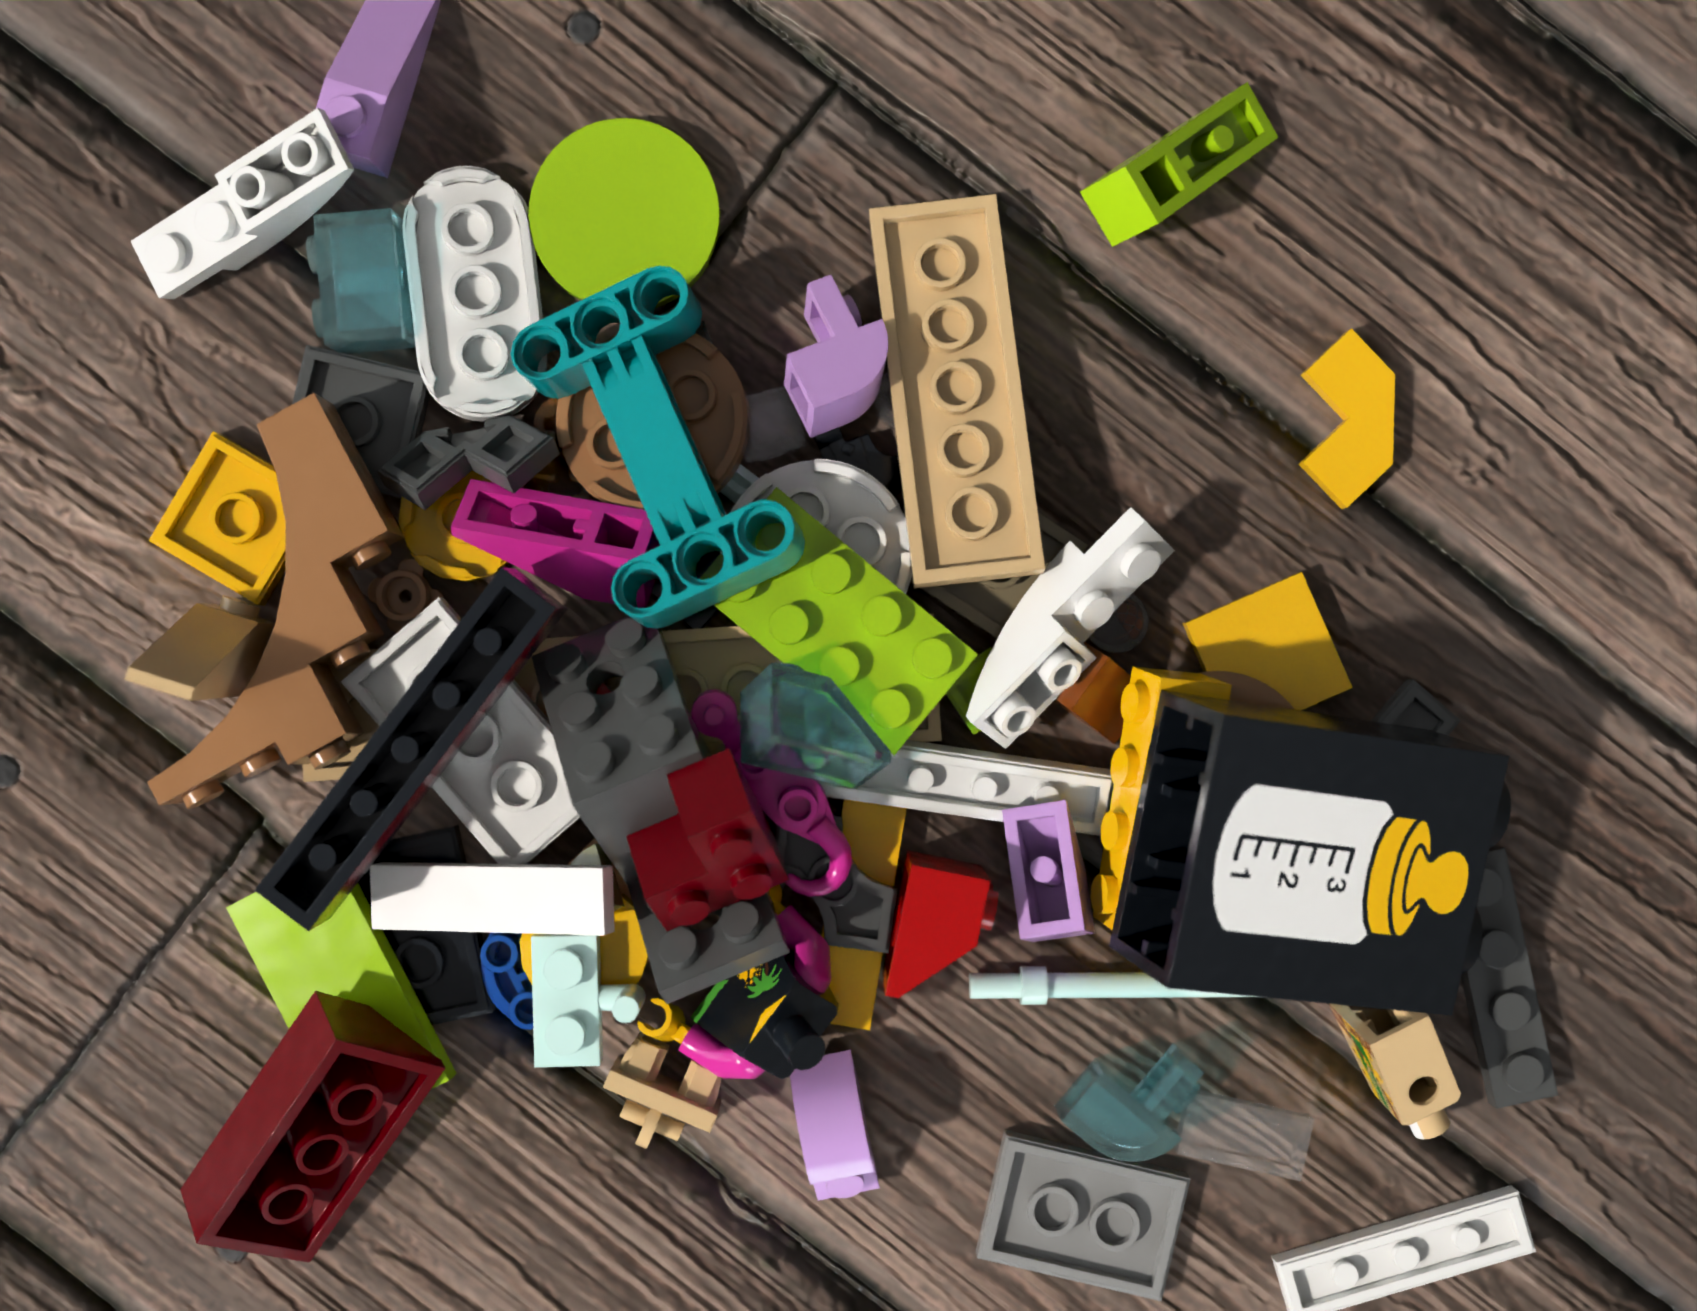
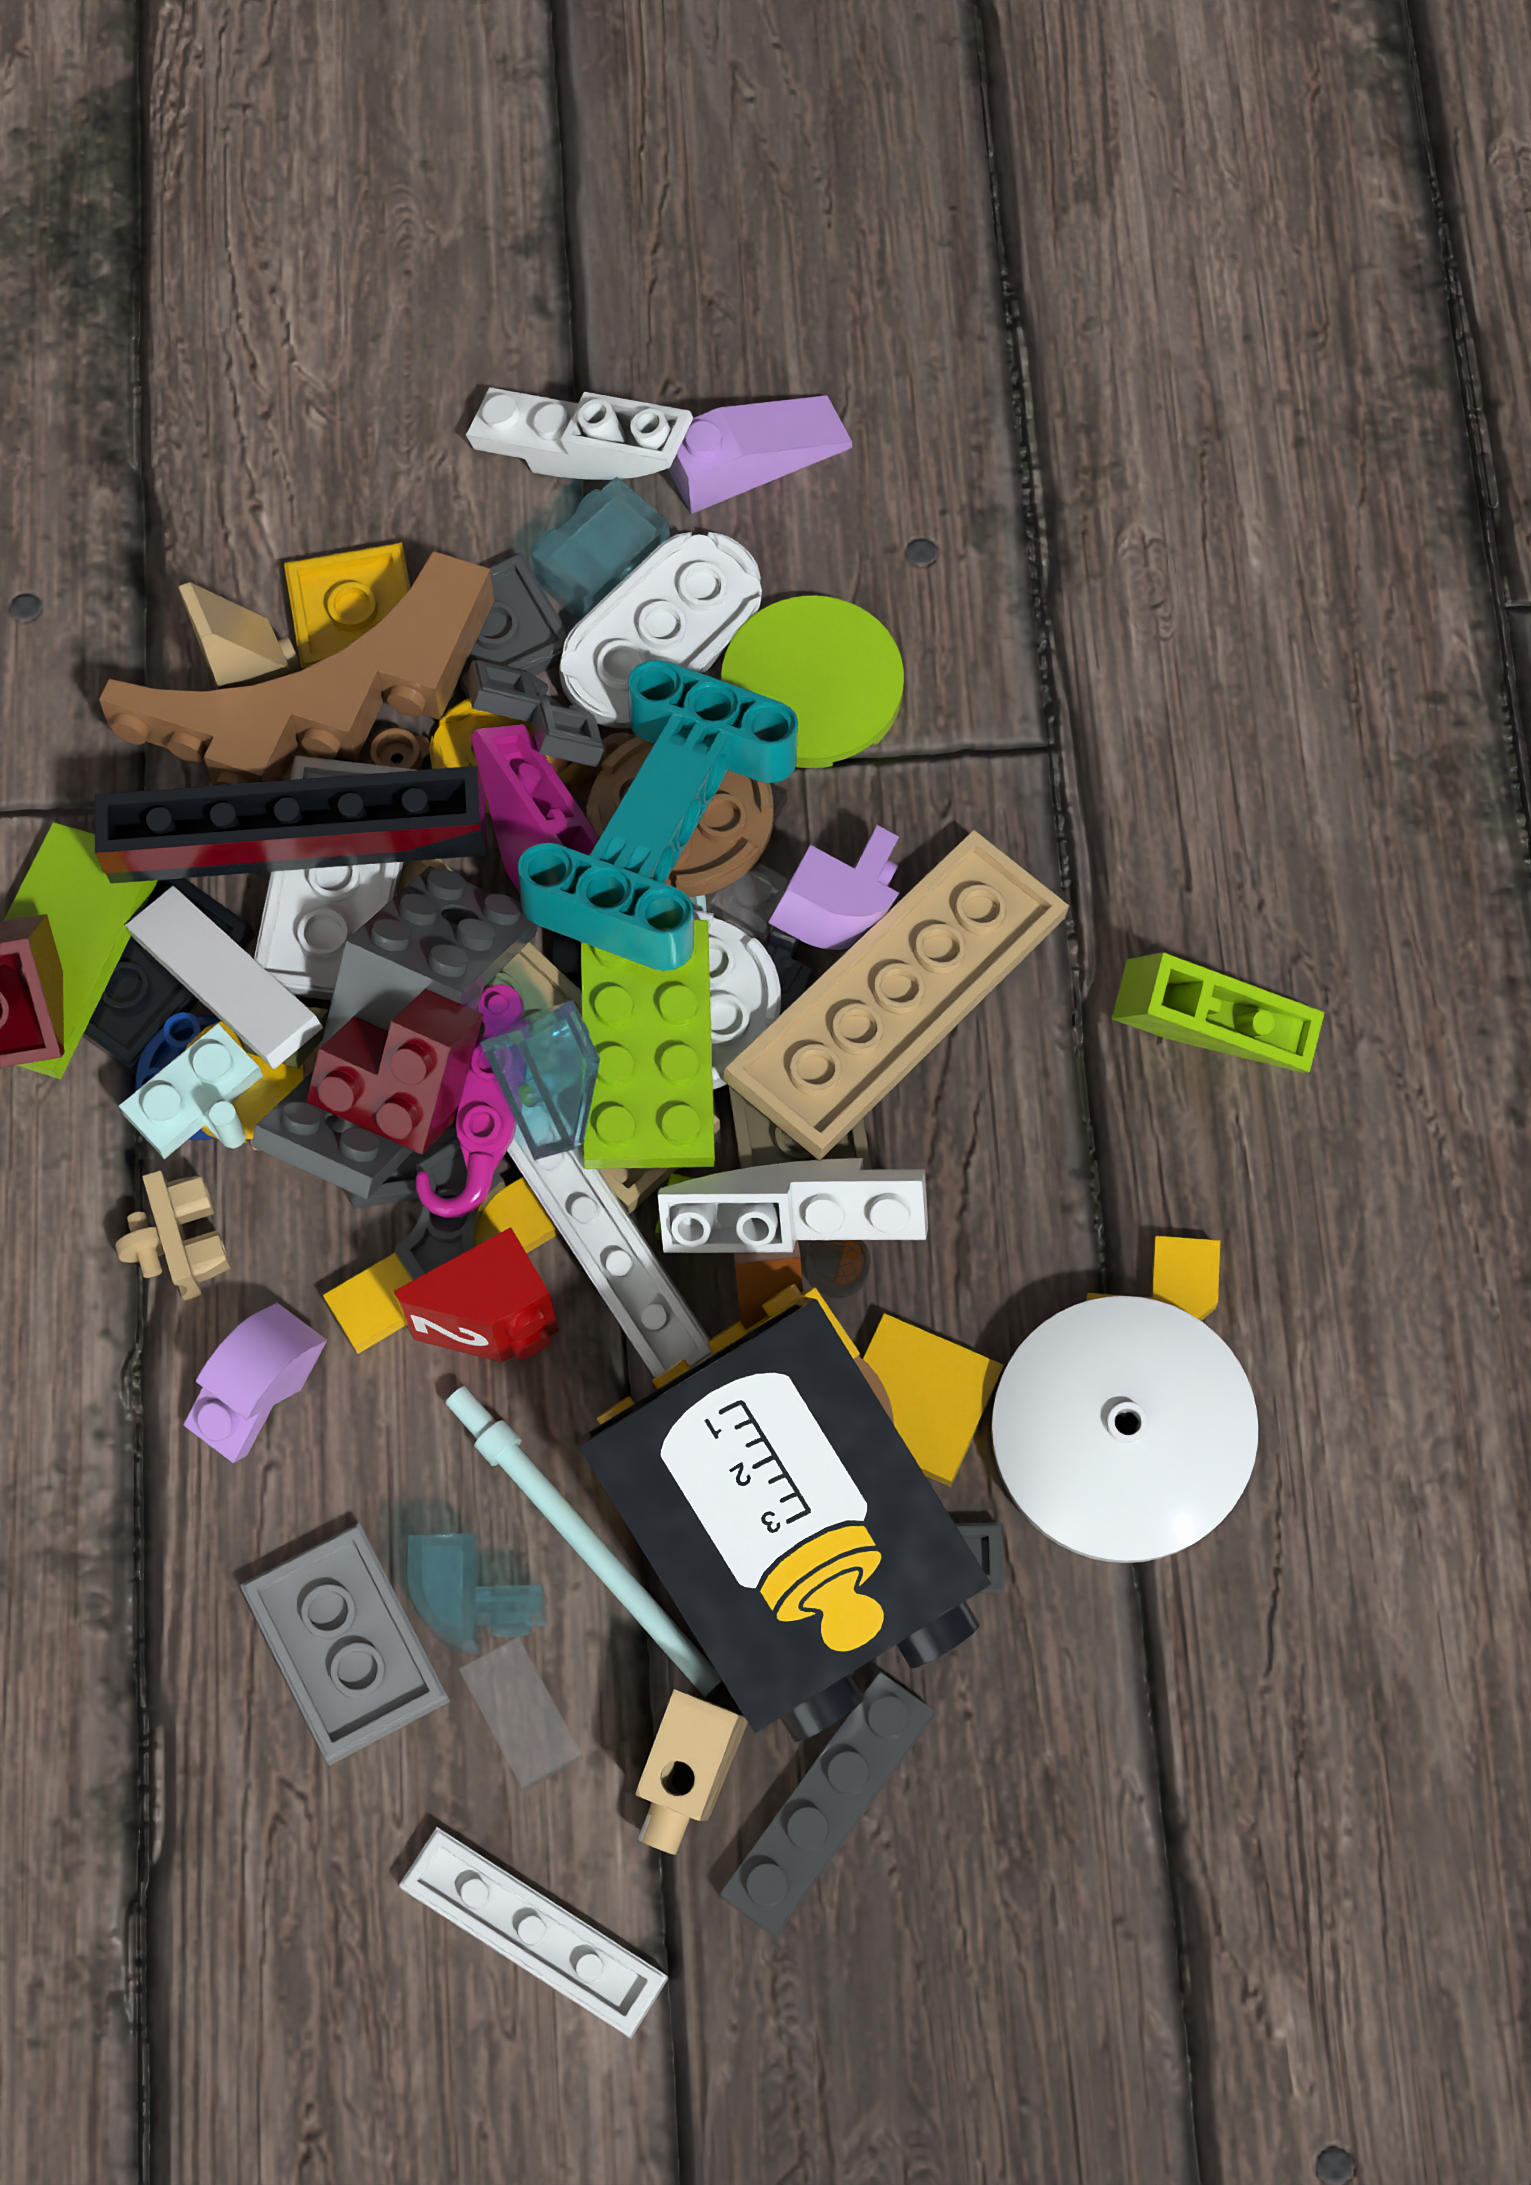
camera: 60 degrees right, 20 degrees down
torso [637,885,839,1079] -> none
lavender slope [1002,800,1095,942] -> none
none -> white dish [991,1296,1258,1563]

